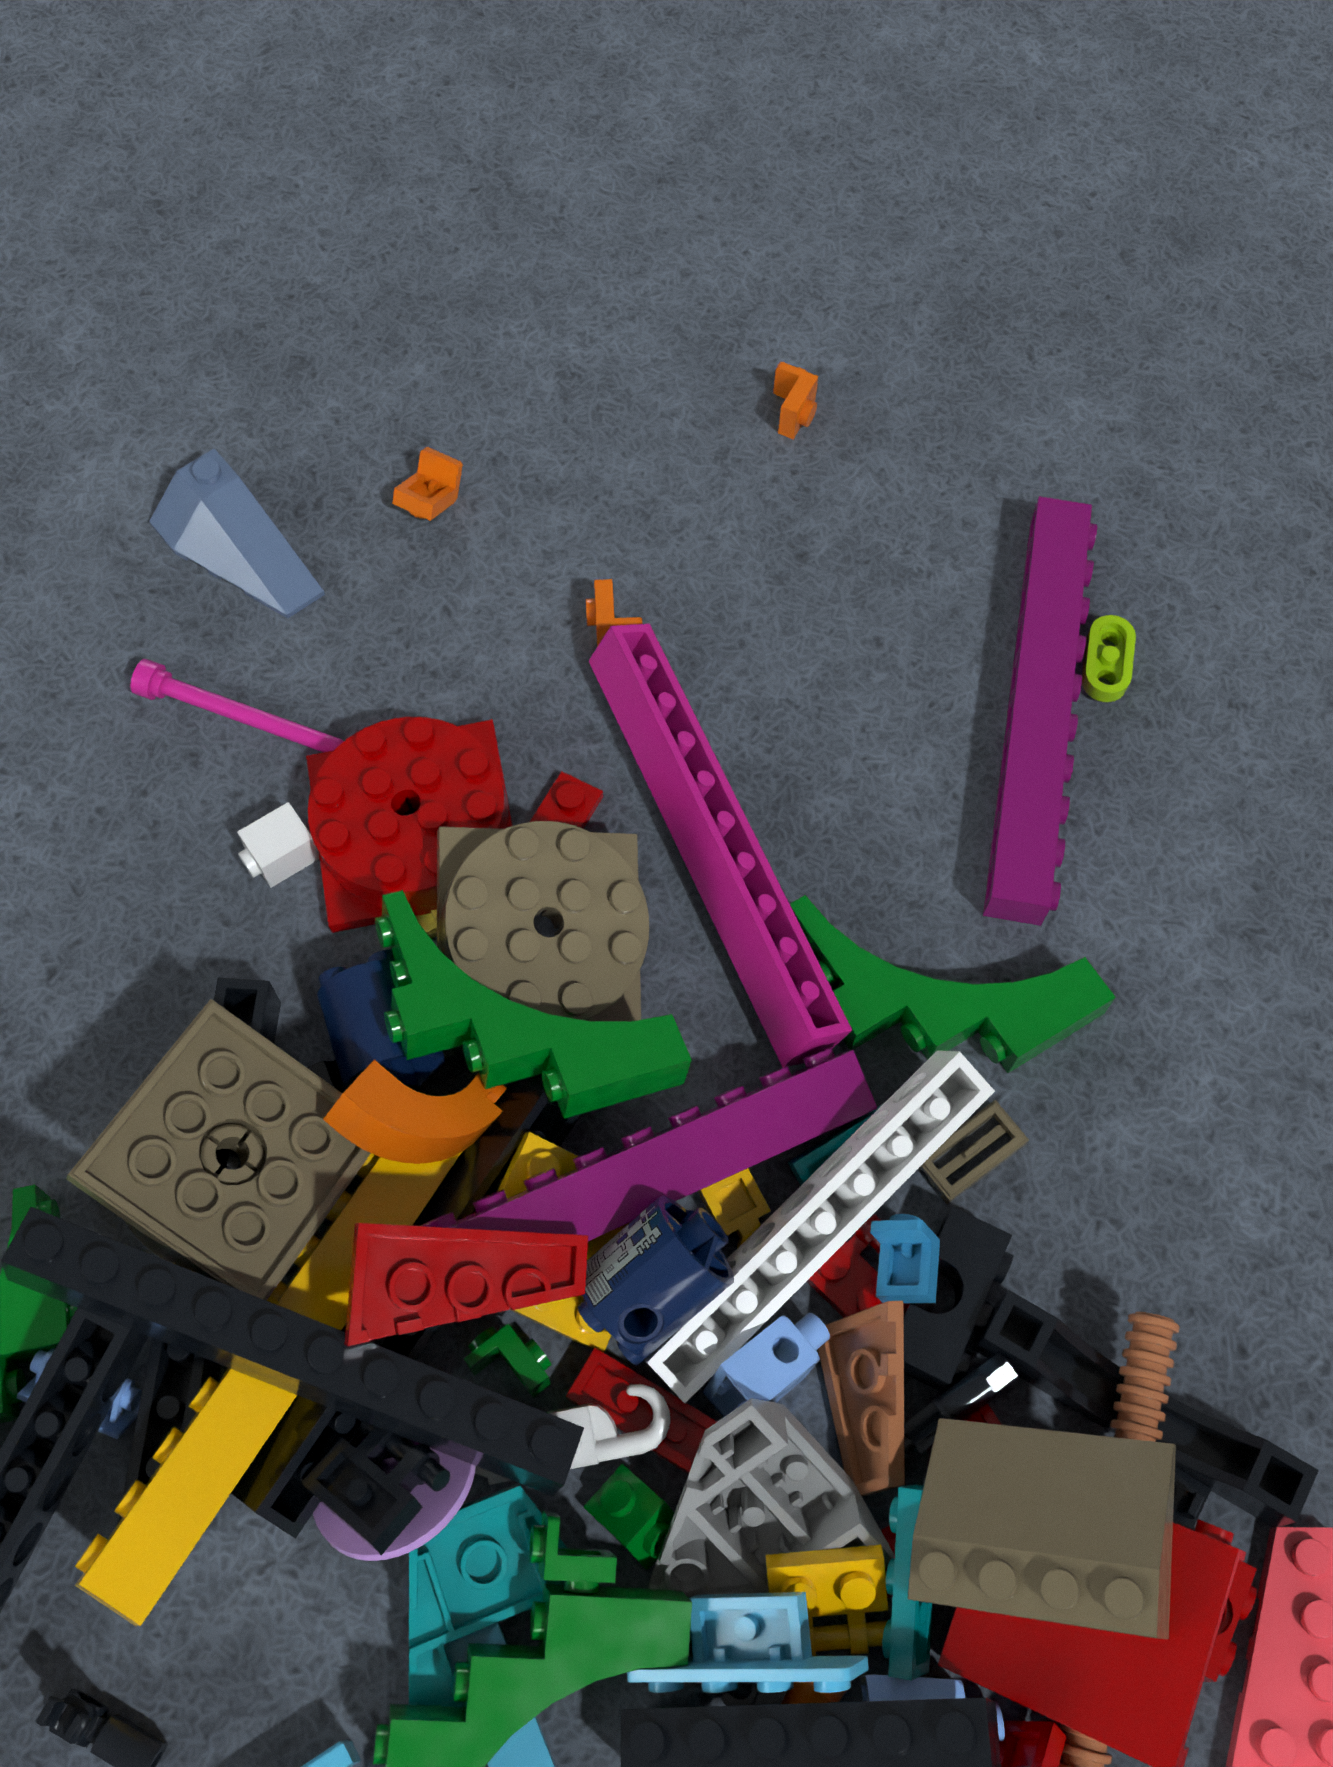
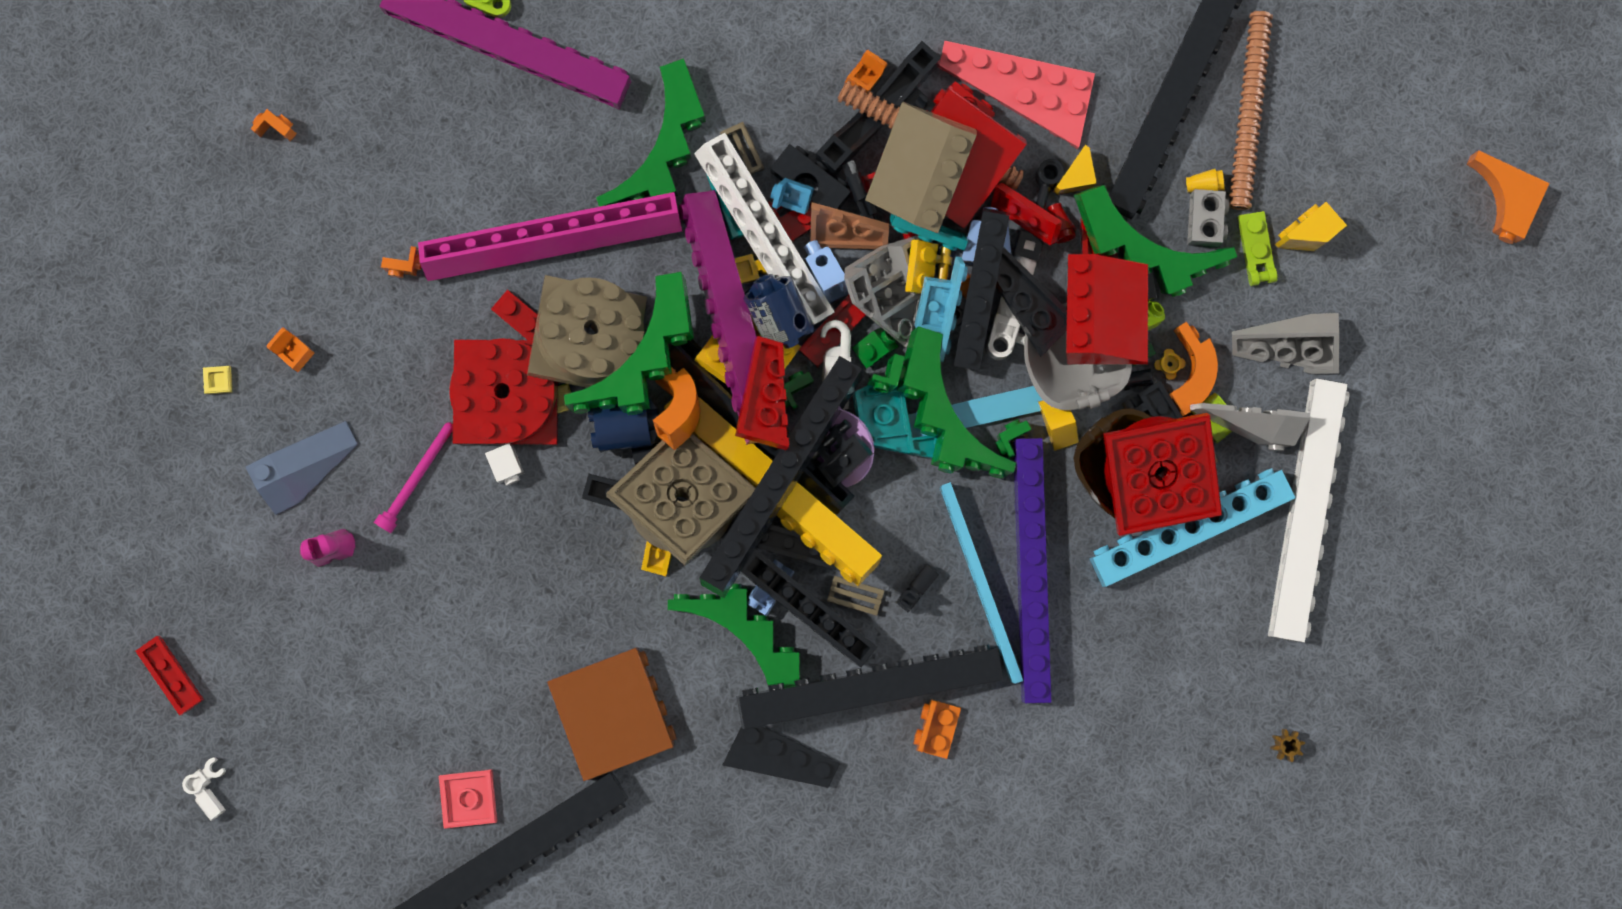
camera: 80 degrees left, 20 degrees up
none -> light yellow tile [203,366,232,394]
none -> dark pink piece [300,529,355,567]
none -> dark tan tile [827,576,884,616]
none -> orange bracket [845,50,888,94]

